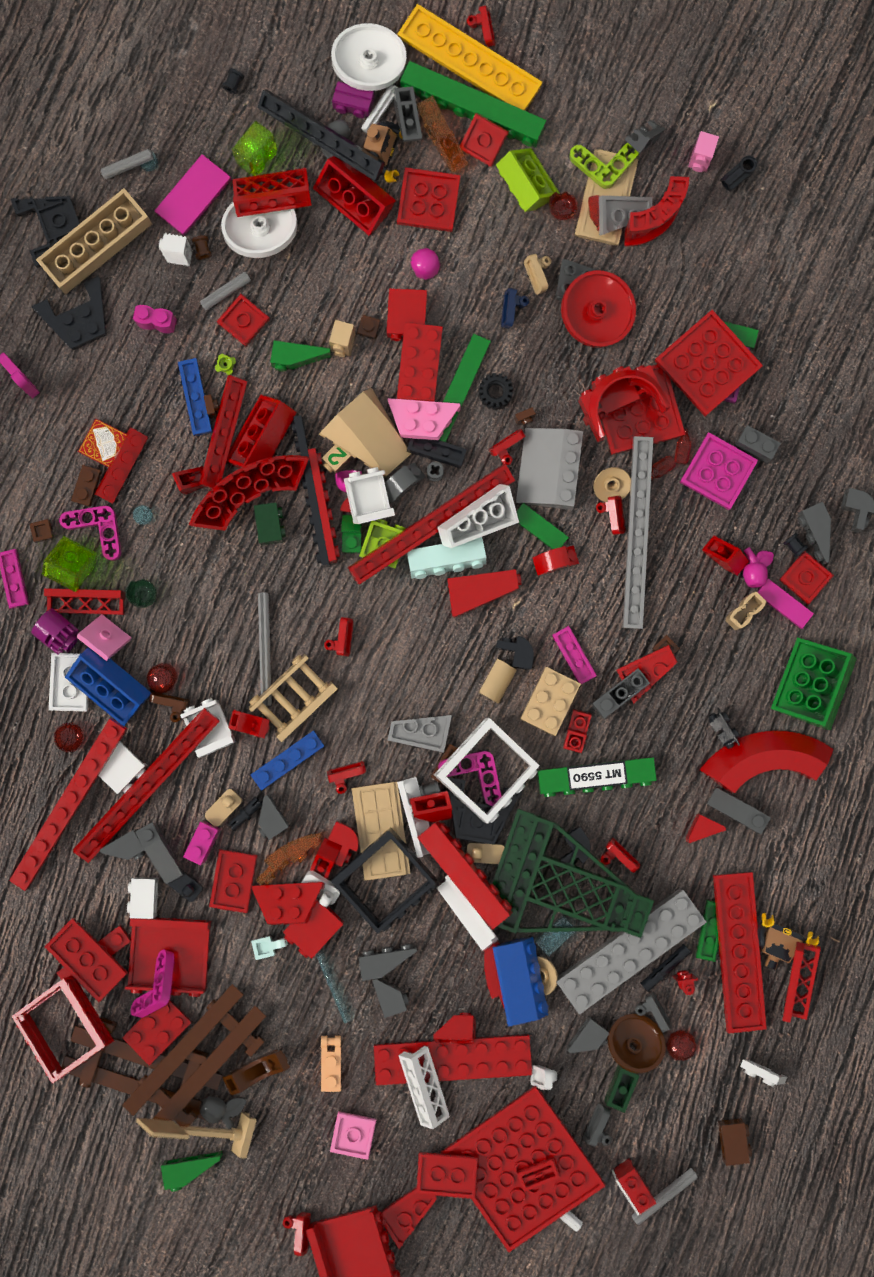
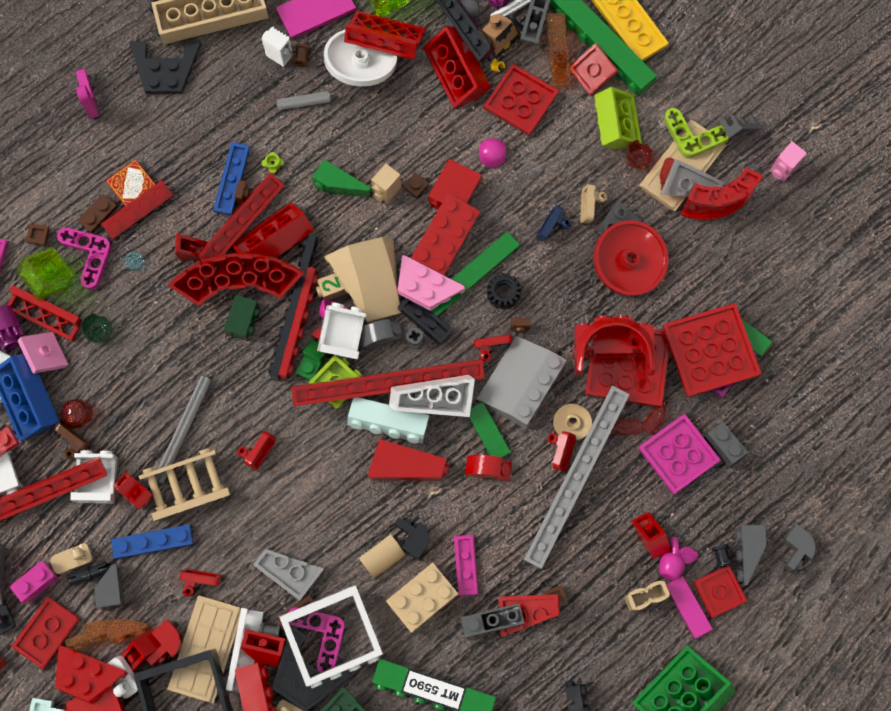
camera: 20 degrees right, 10 degrees down
dark pink brick [133,305,177,334] -> none
red tile [216,294,270,347] -> none
red slope [563,709,592,753] -> none
black piece [720,155,757,192] -> none

